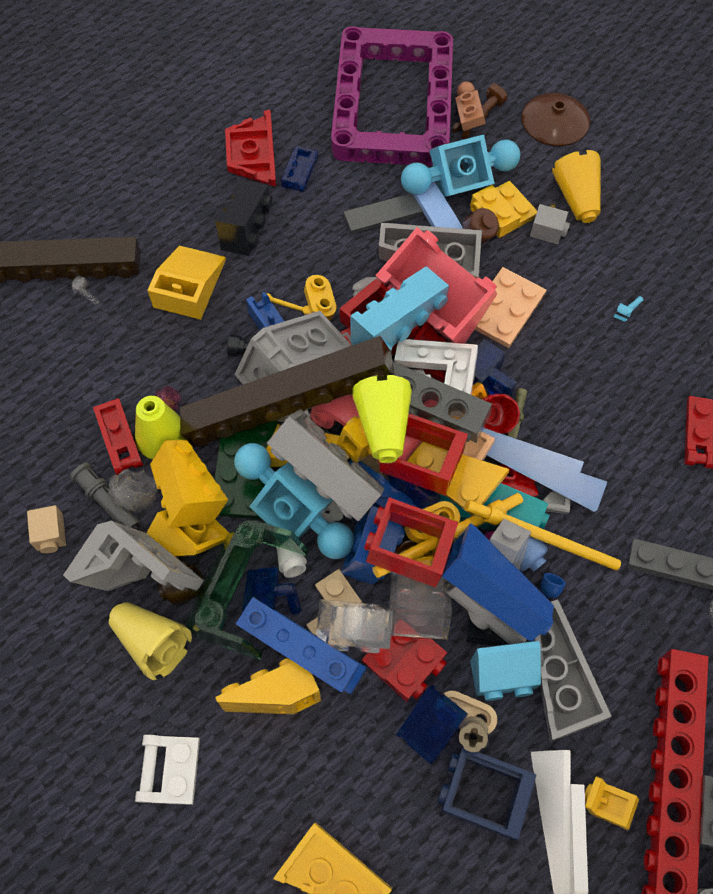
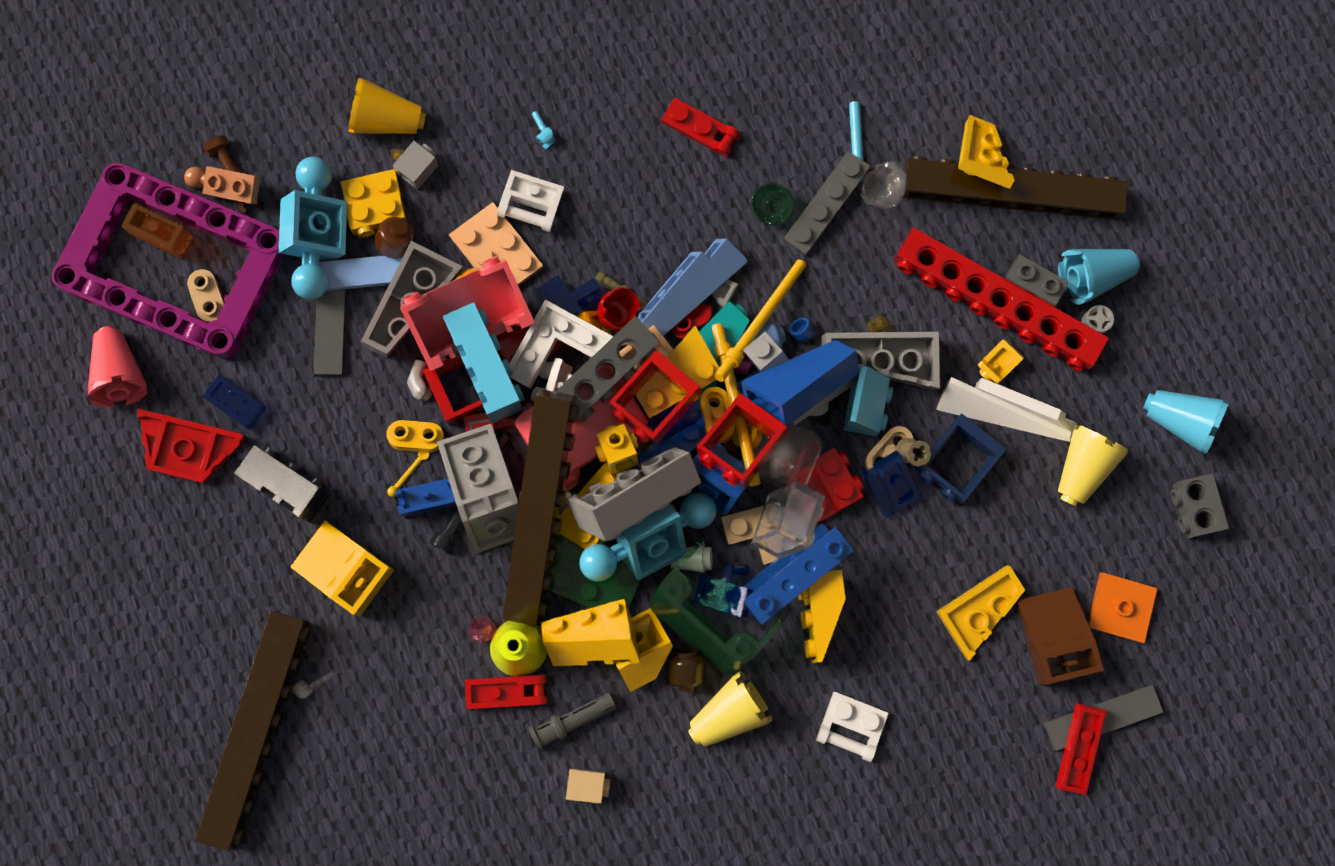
camera: 75 degrees left, 15 degrees up
light grey bracket [63,521,204,591] -> none
clear hair [108,469,158,512] -> none
neon yellow cone [353,375,412,463] -> none
reddish brown dish [521,92,590,146] -> none
none -> coral cone [87,326,147,408]
none -> clear orange brick [122,203,193,258]
none -> tan plate [187,269,225,323]
none -> white plate [496,170,564,233]
none -> clear green hair [751,182,795,226]
none -> clear yellow rock [867,315,889,332]

